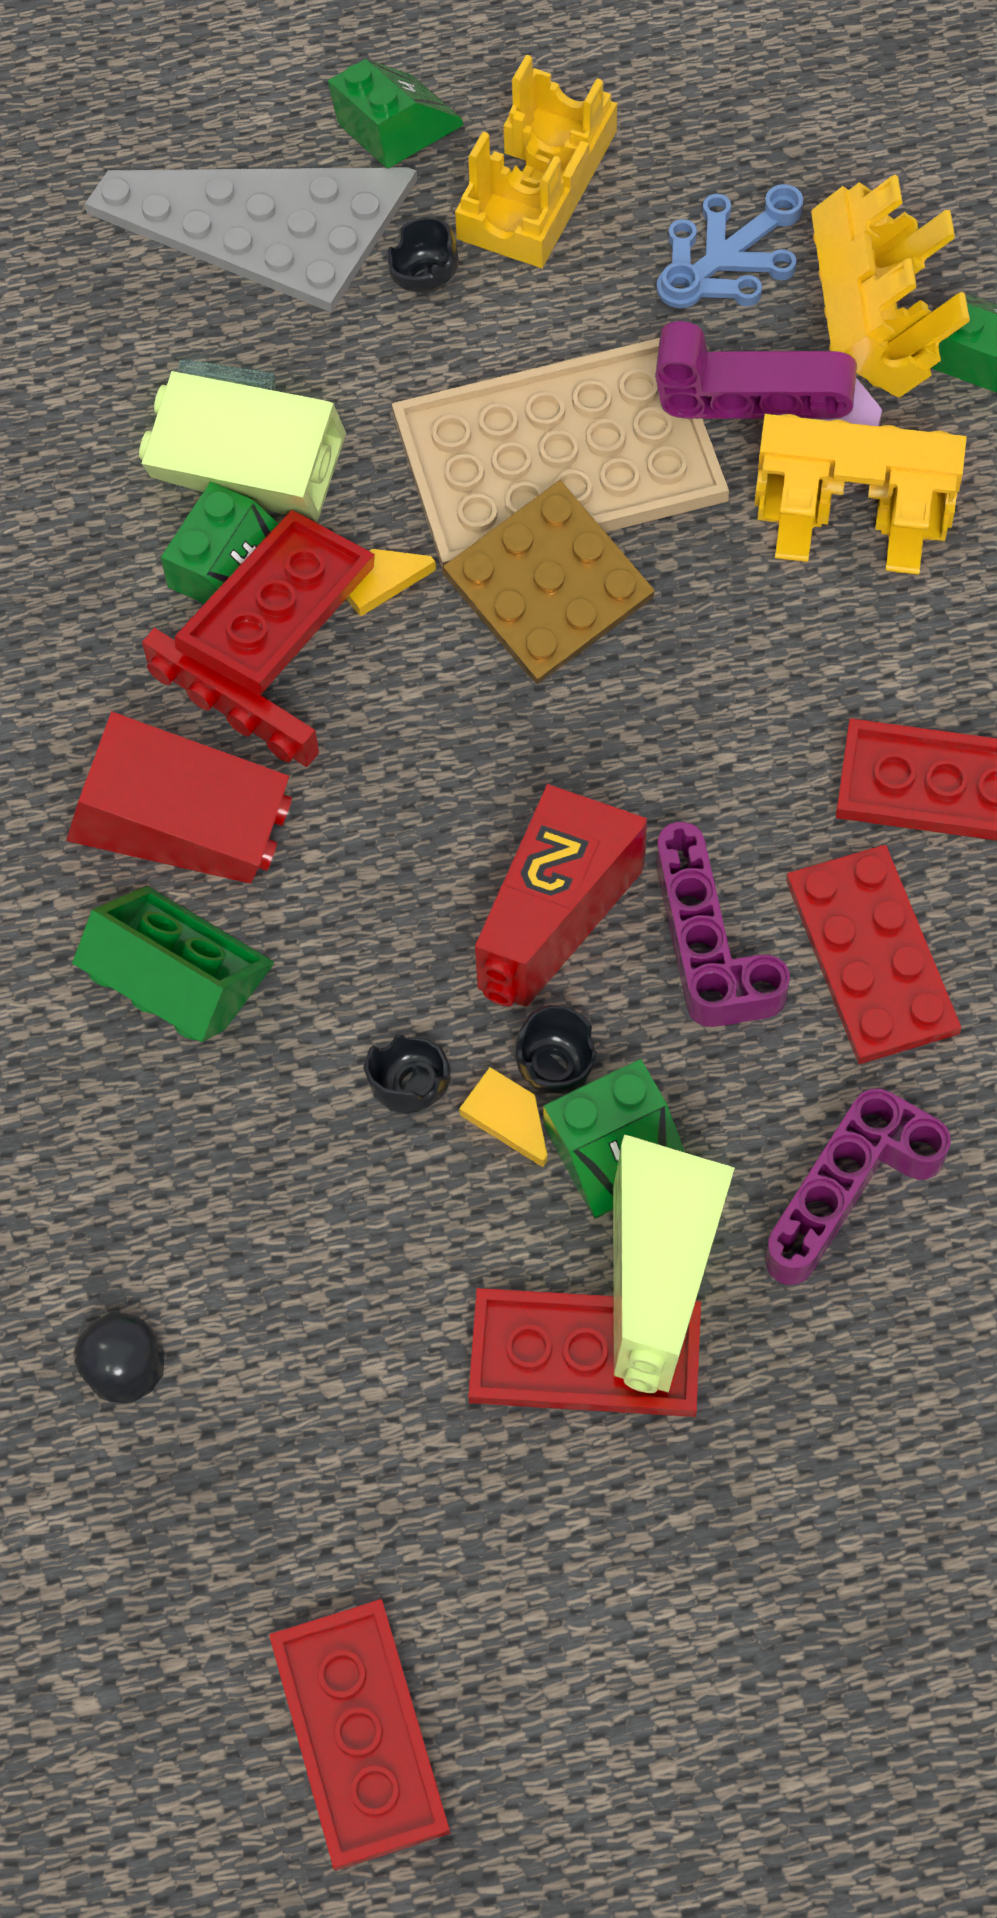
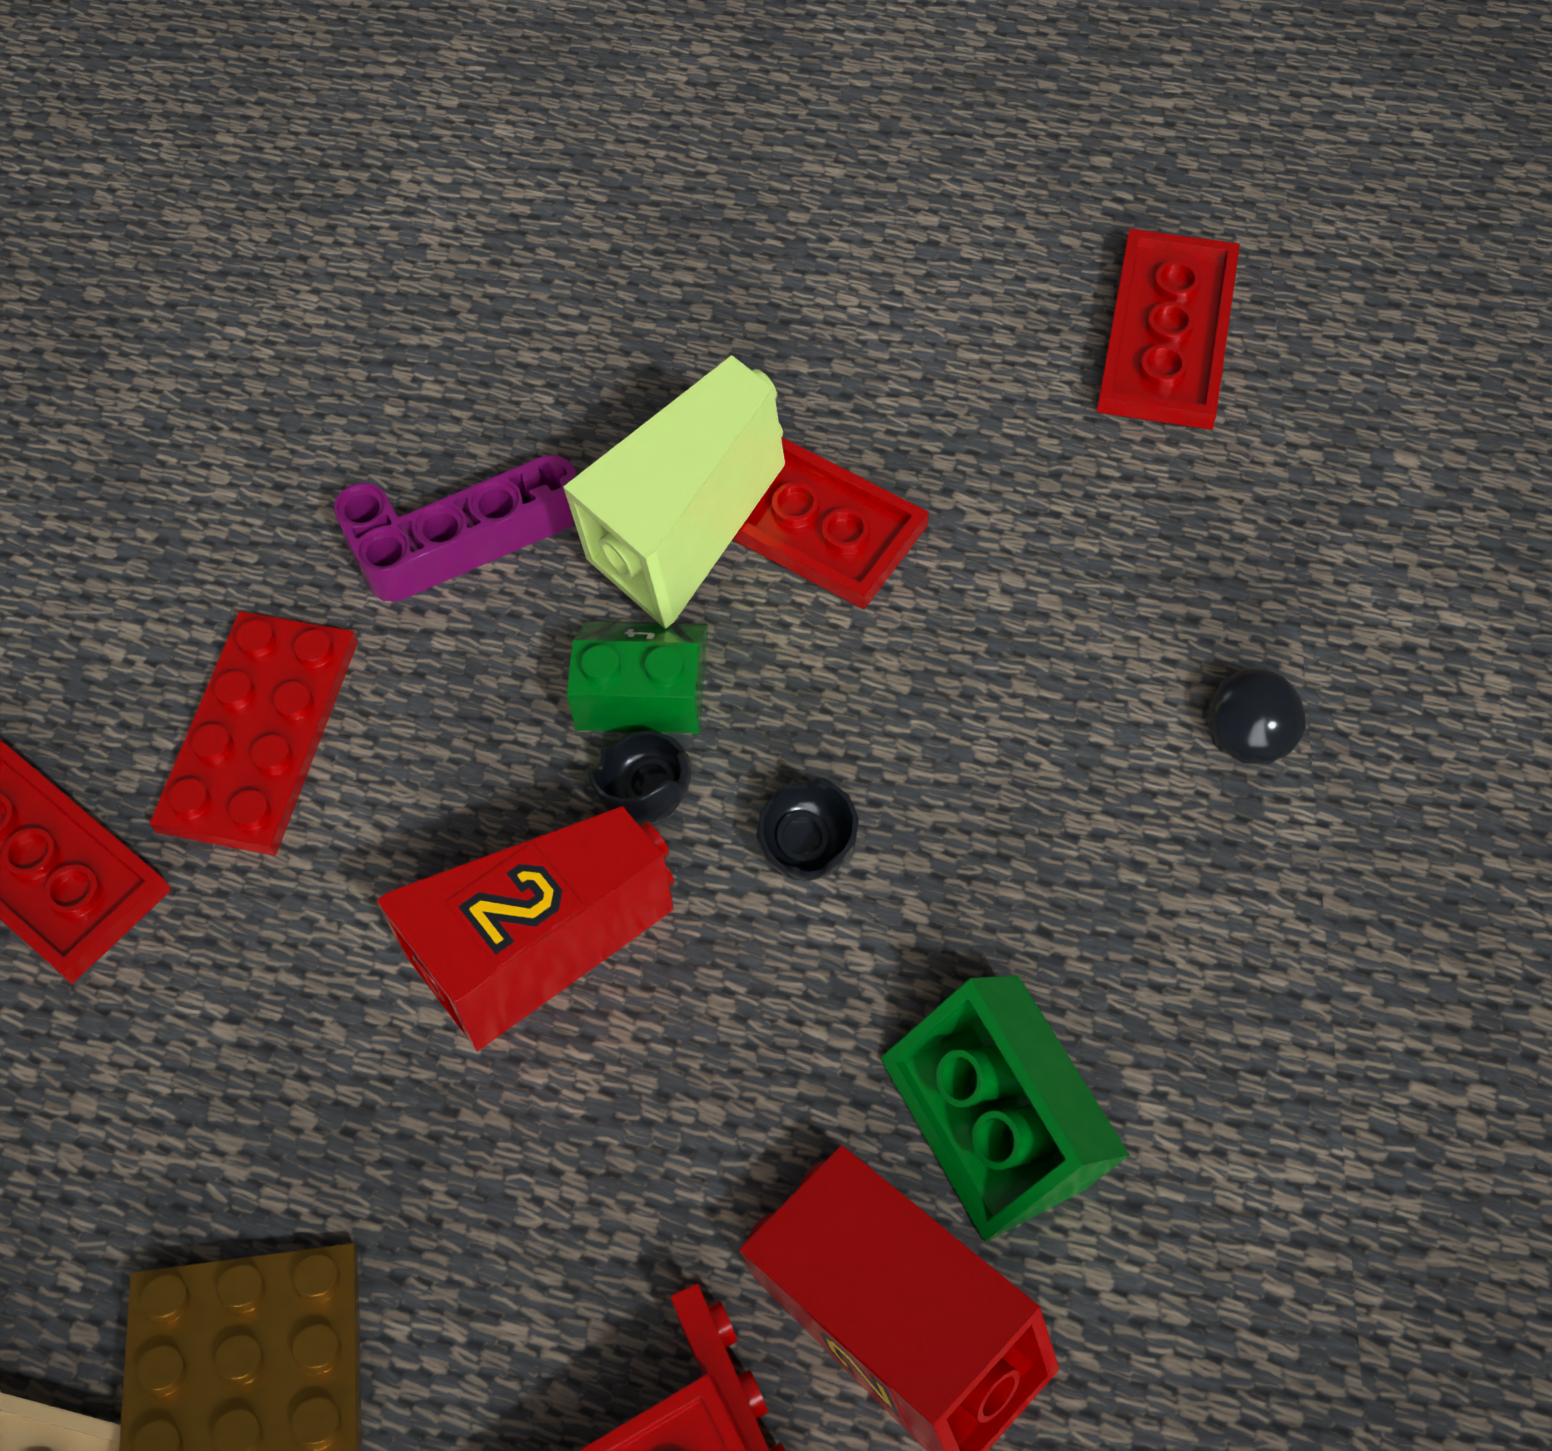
camera: 150 degrees left, 5 degrees down
yellow tile [459,1067,547,1167] -> none
magenta beam [657,822,790,1027] -> none

